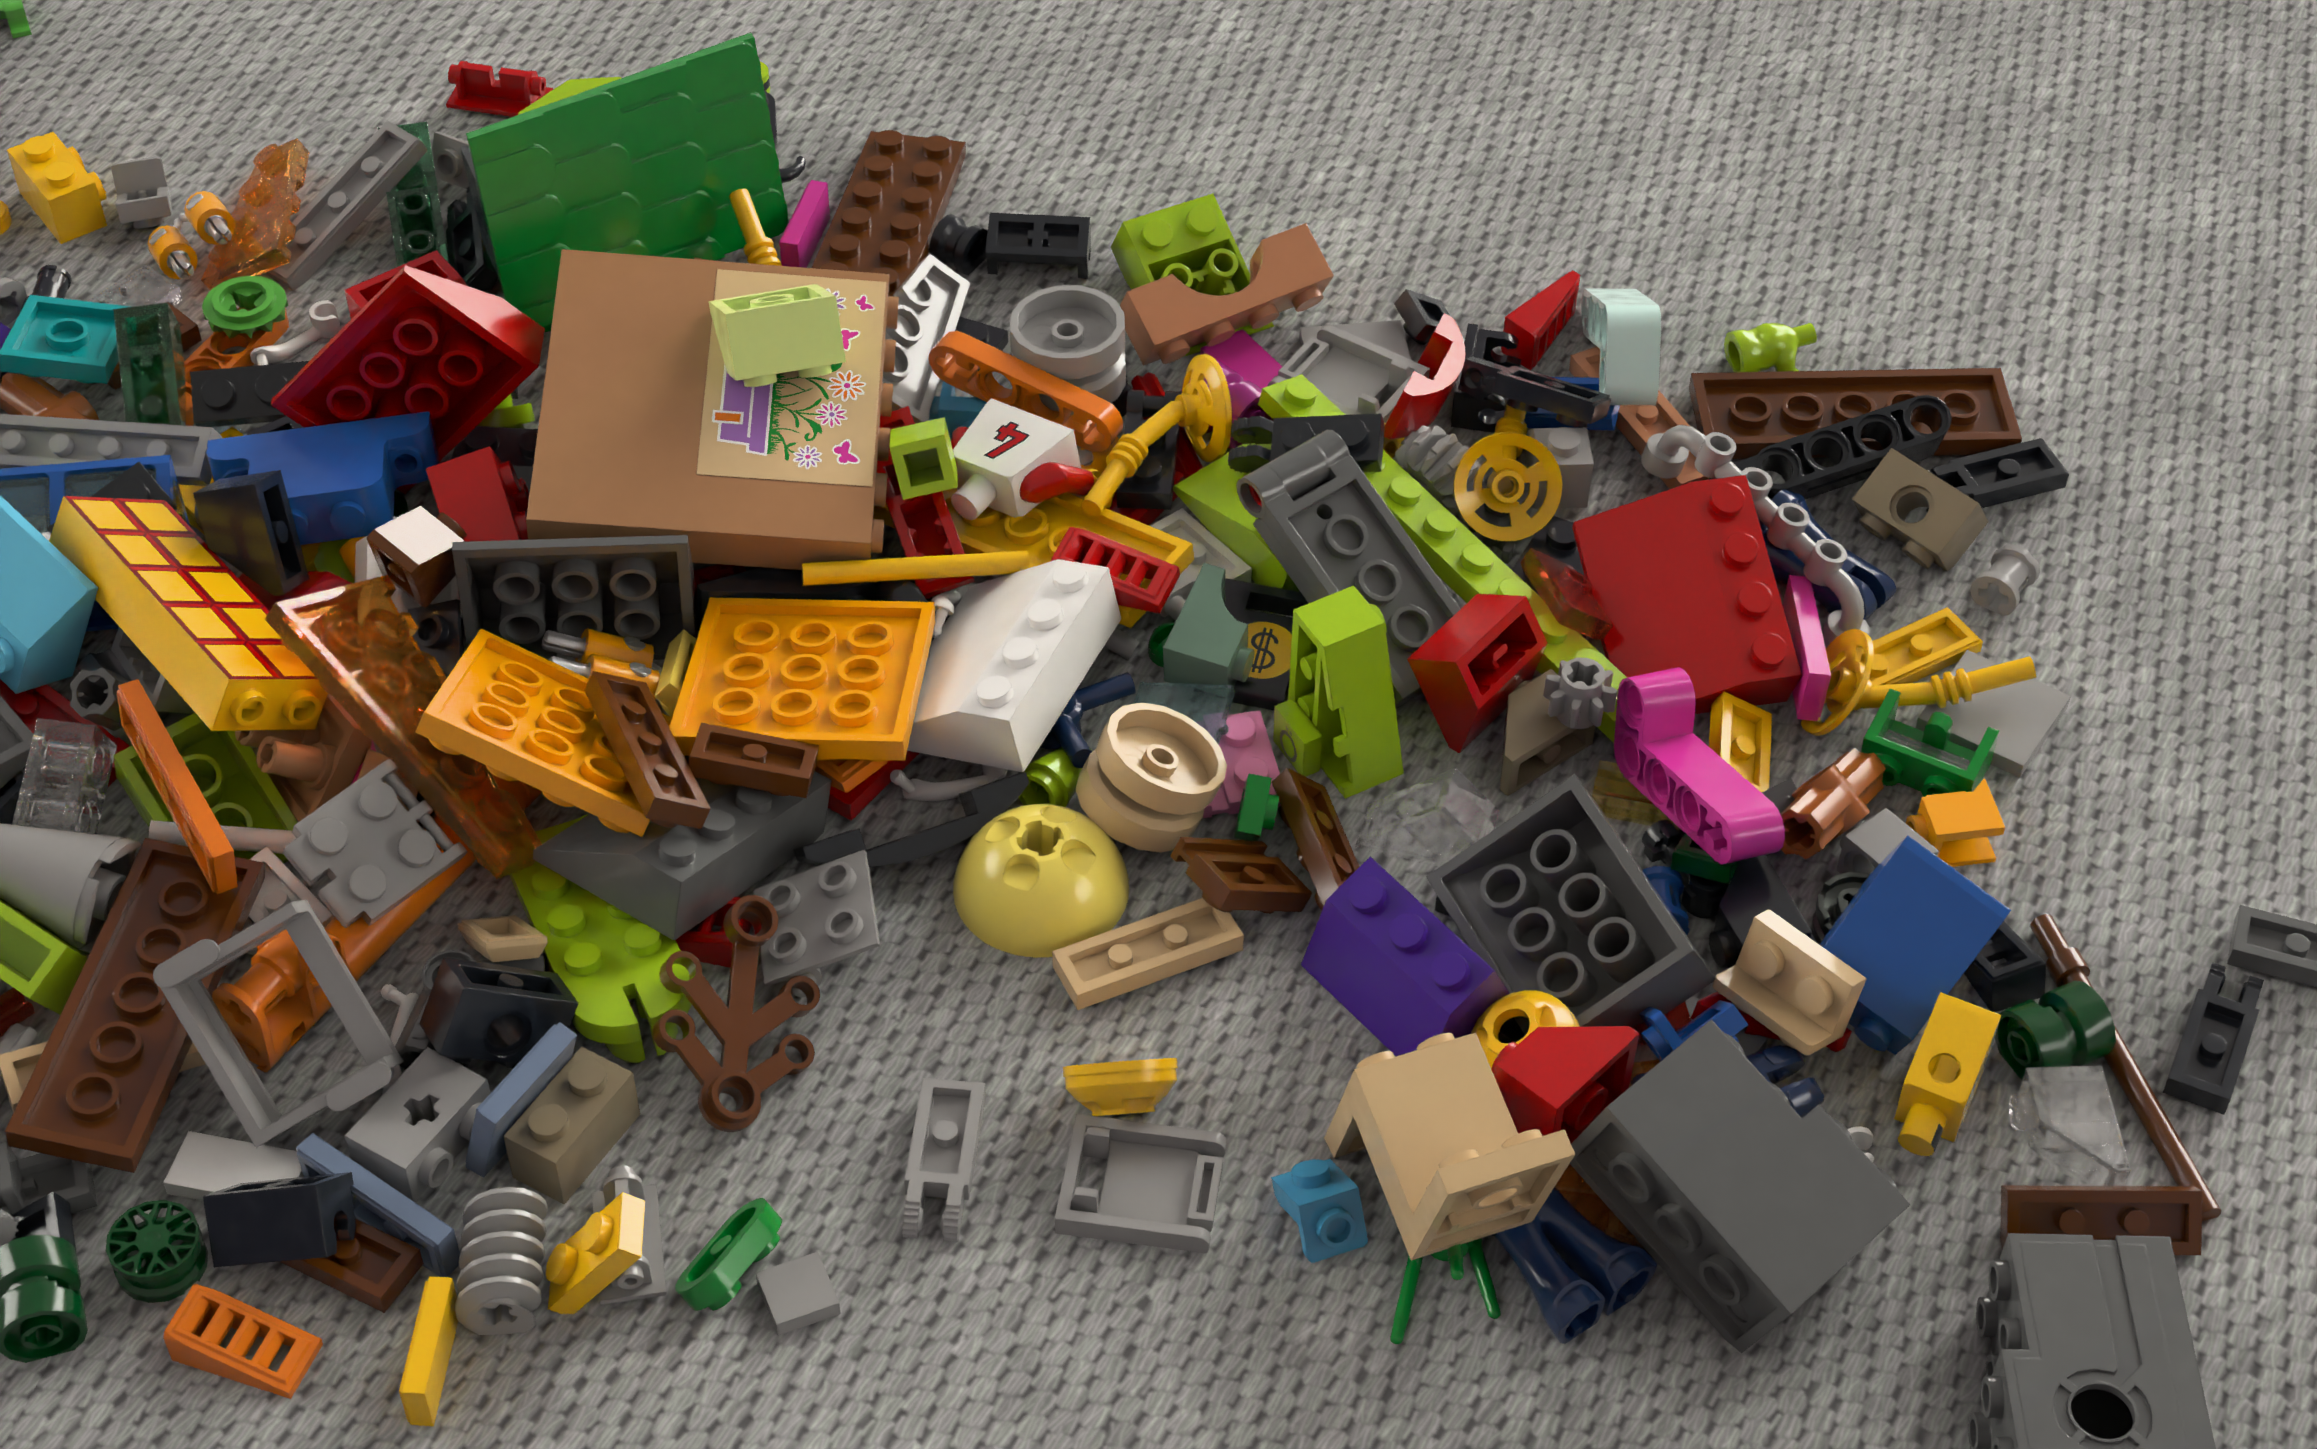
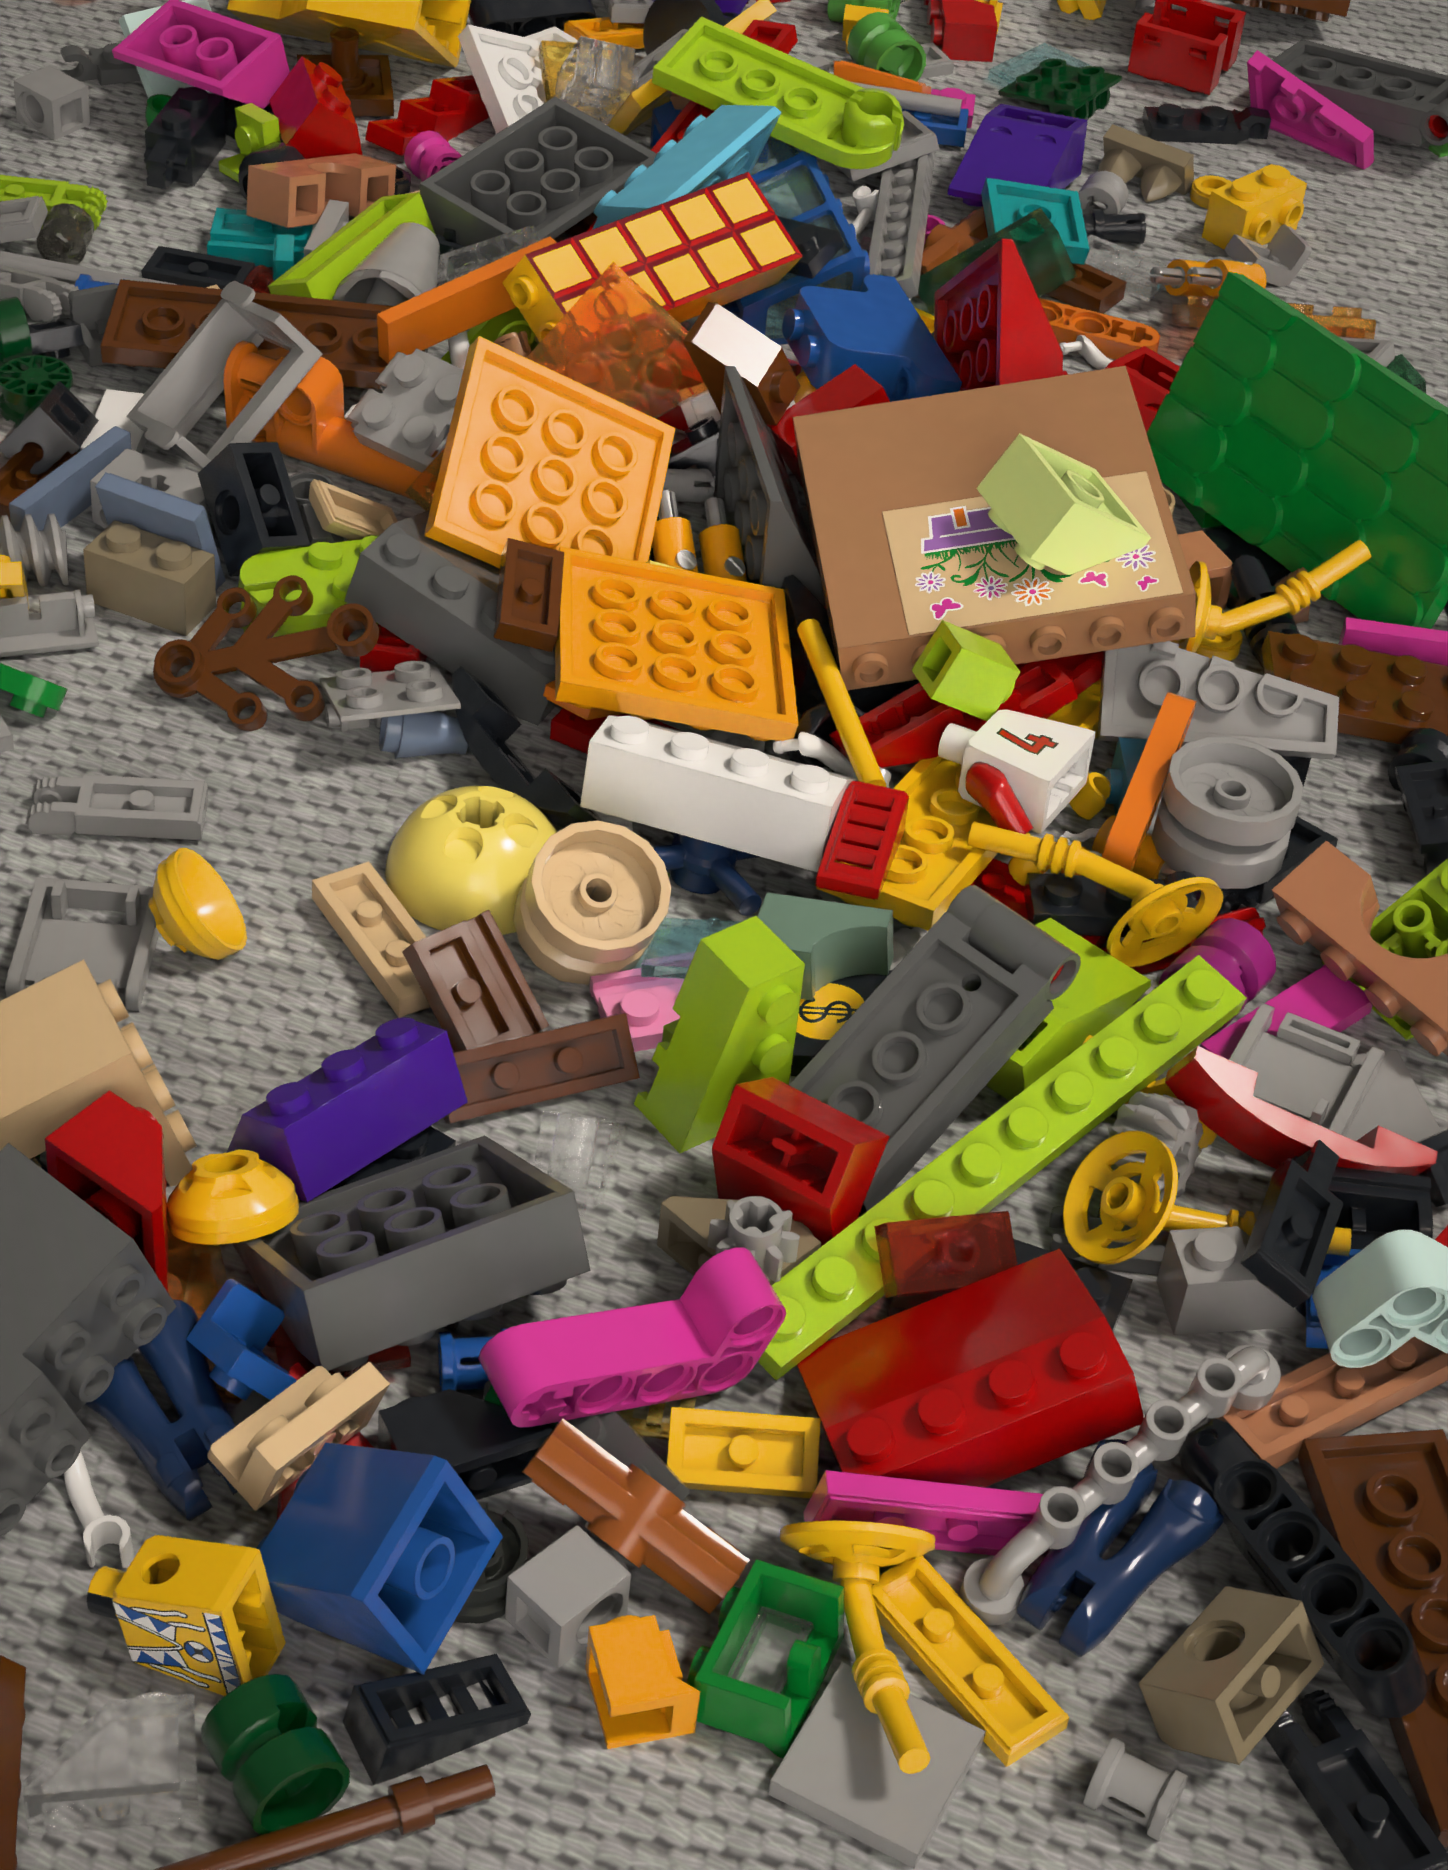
camera: 80 degrees right, 5 degrees down
black slope [193,470,310,596] -> none
bright green gear [202,276,288,339] -> none
reddish brown plate [584,671,711,829] -> none
black hinge [1228,413,1385,473] -> none
green plate [1234,773,1279,841] -> none

